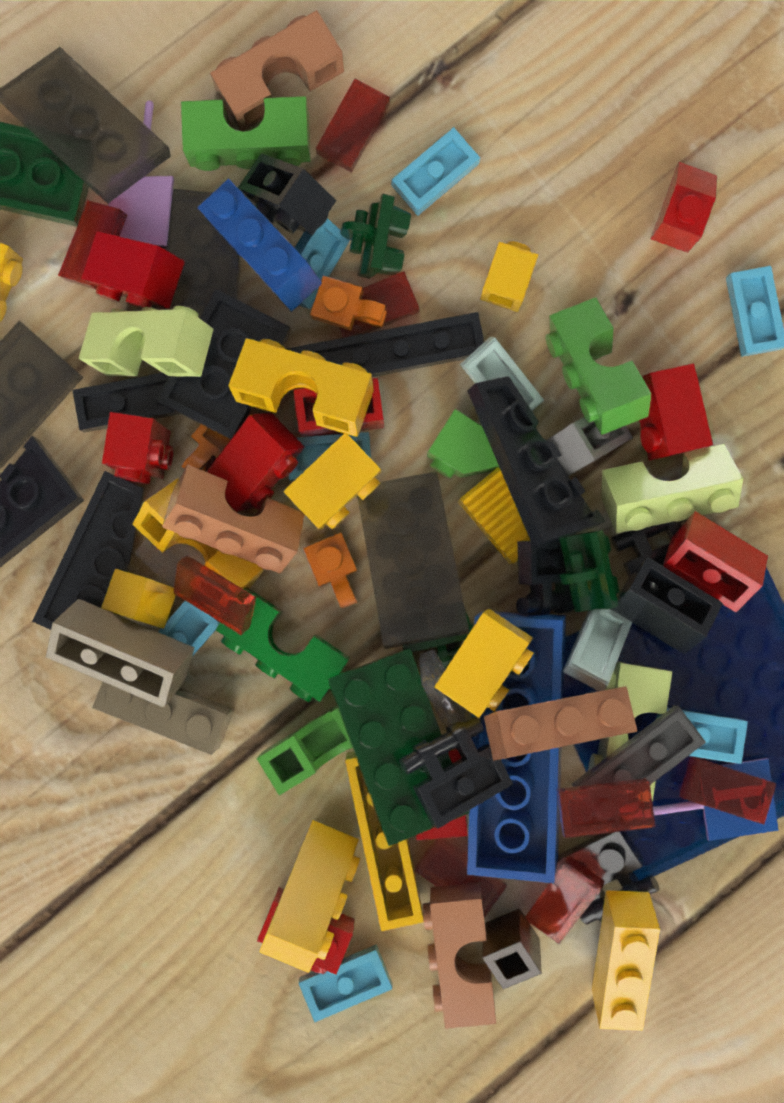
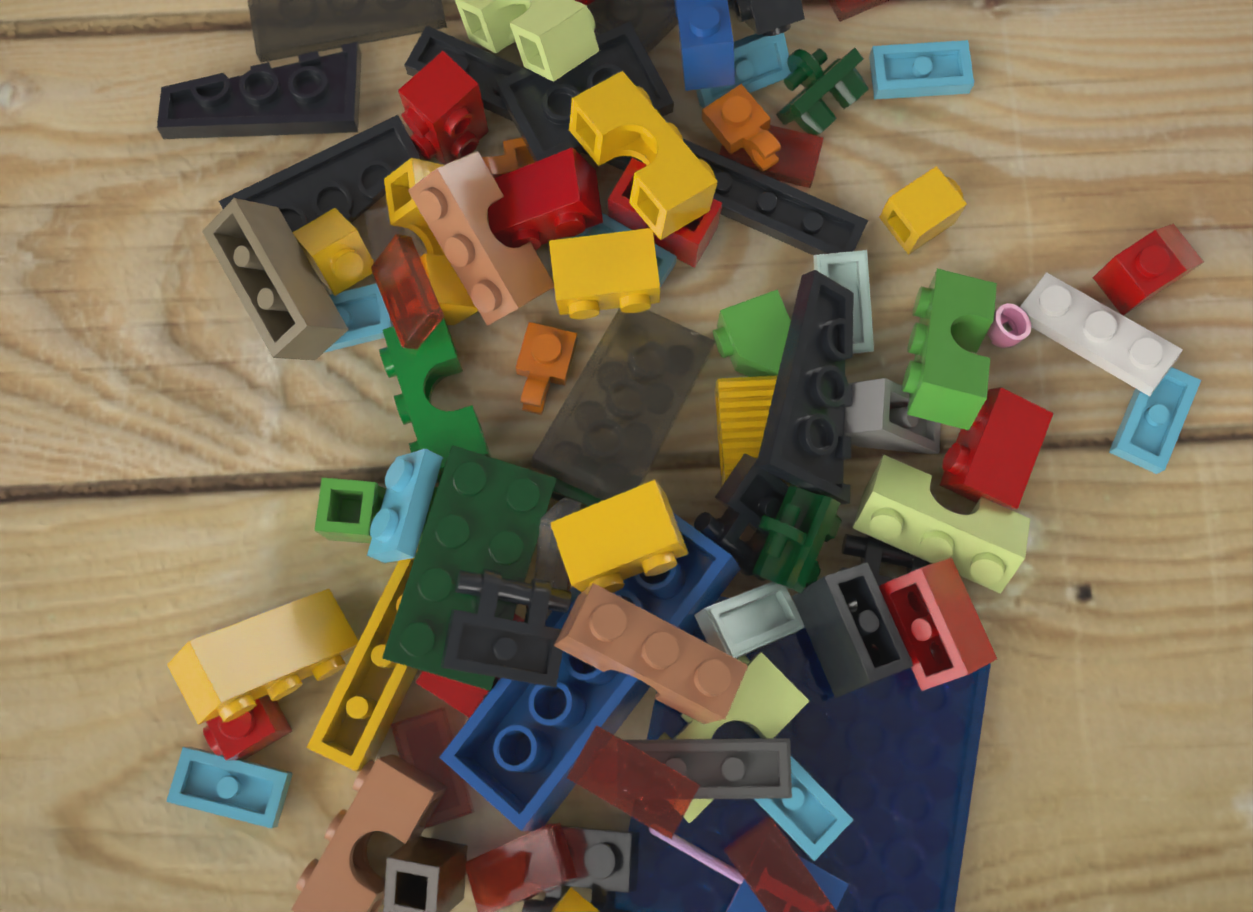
camera: 35 degrees right, 10 degrees down
dark tan brick [92,682,235,755] -> none
none -> medium azure plate [367,449,443,563]
none -> bright pink hinge [986,303,1031,348]
none -> white plate [1020,272,1183,396]

